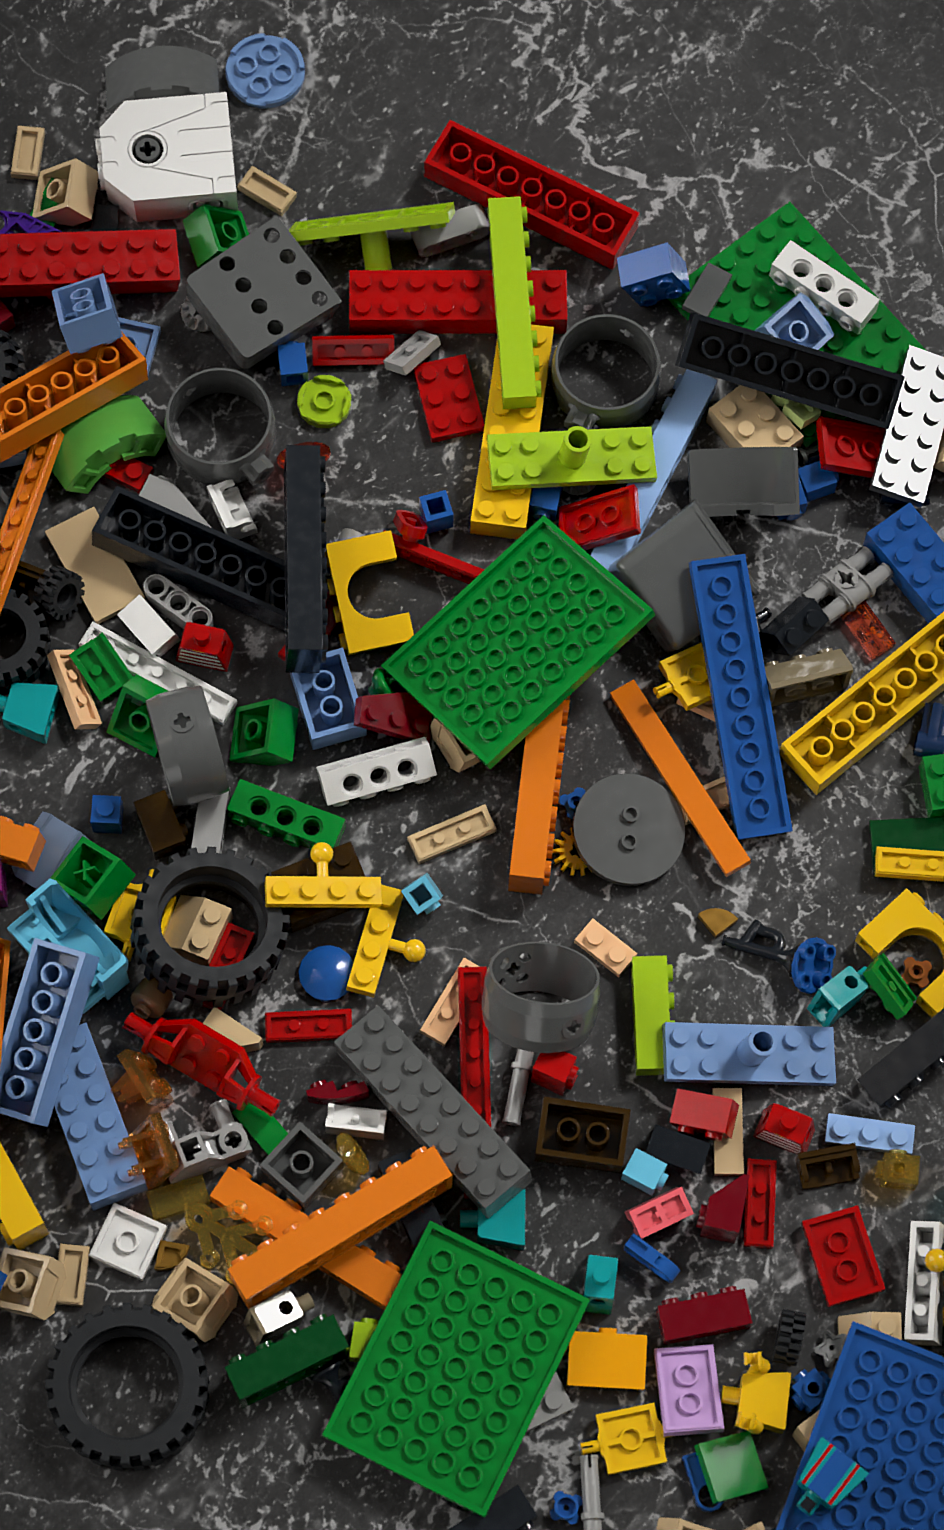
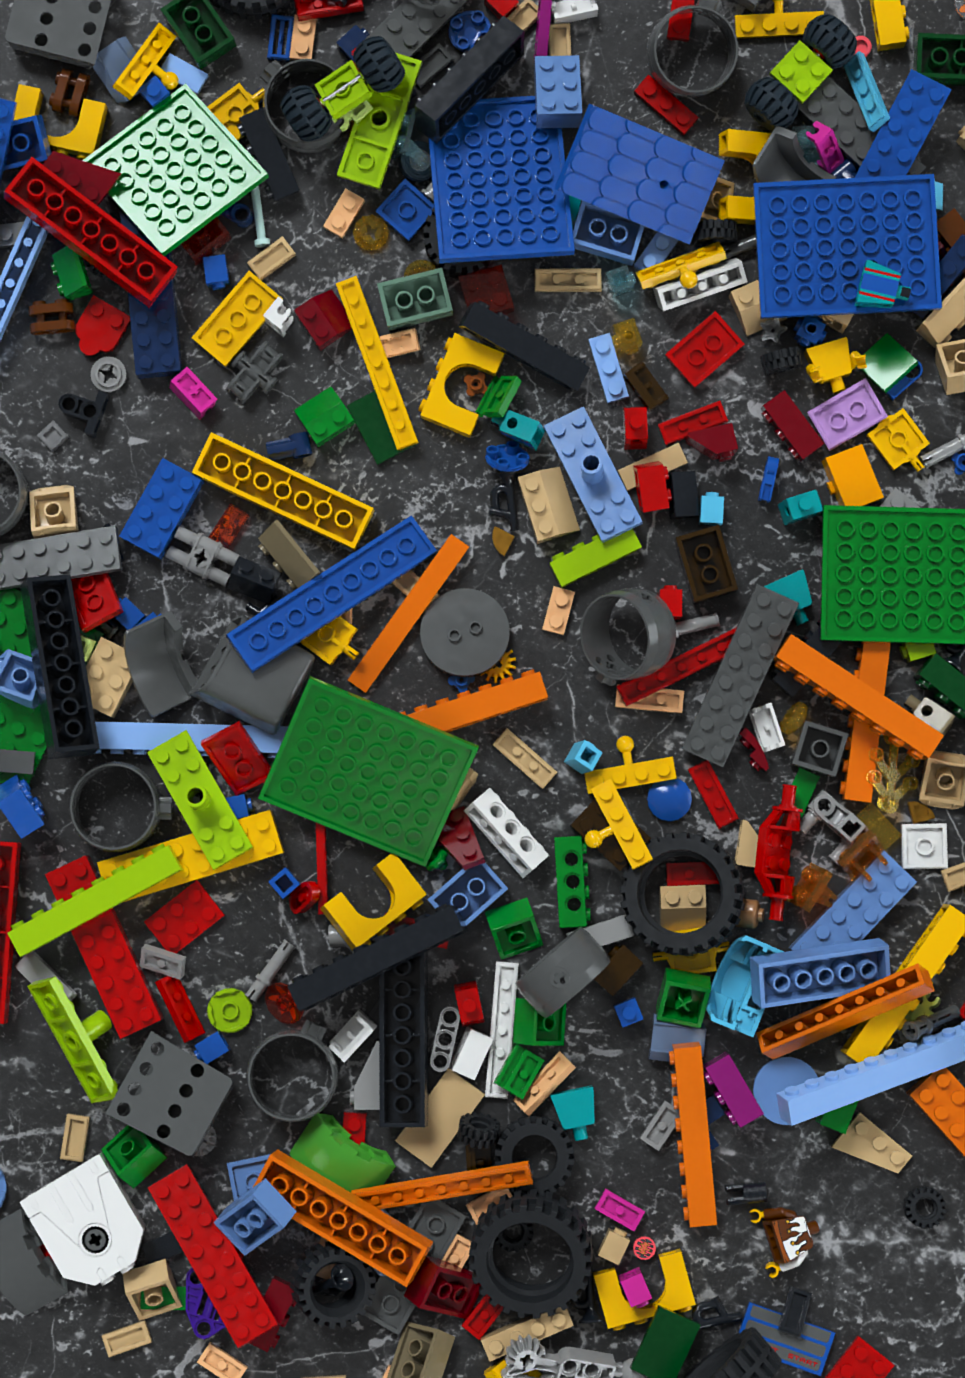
camera: 110 degrees left, 15 degrees up
coral hinge [624,1187,694,1239] -> none
none -> light grey pin [245,939,296,1003]
none -> tan slope [517,467,580,544]

